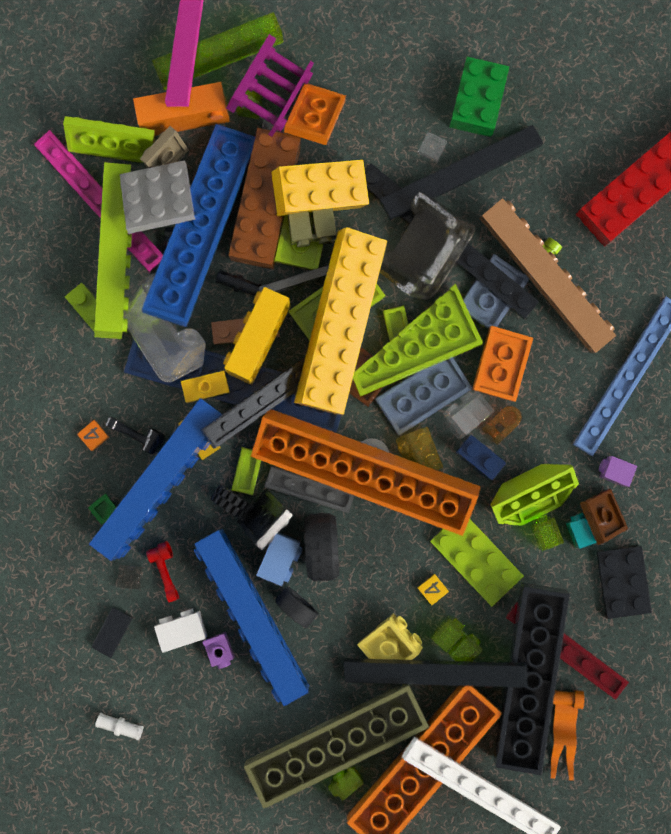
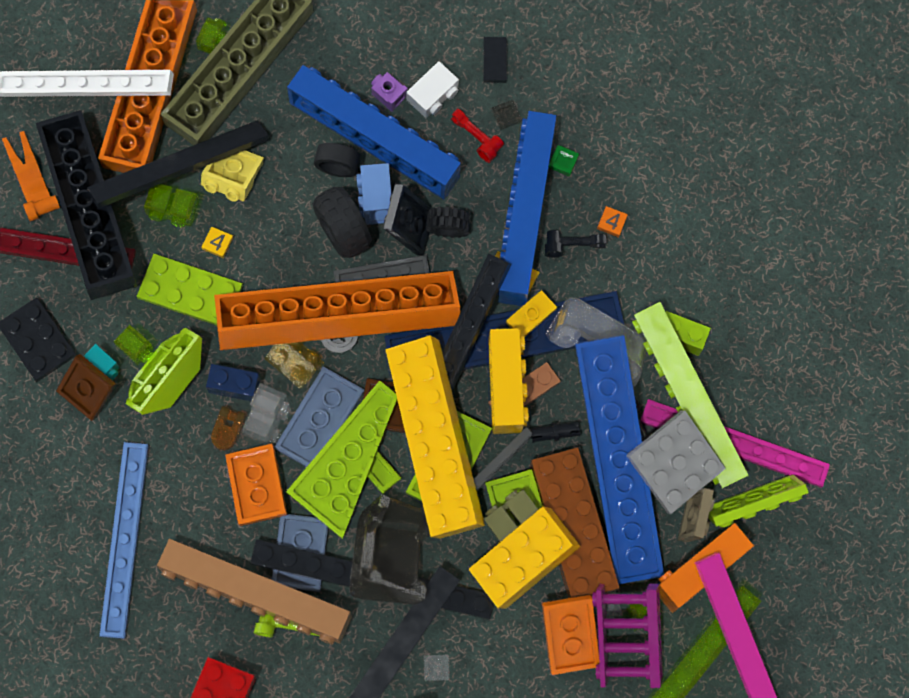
camera: 145 degrees right, 10 degrees down
lime tile [231,447,261,495] -> none
medium lavender brick [599,456,637,487] -> none

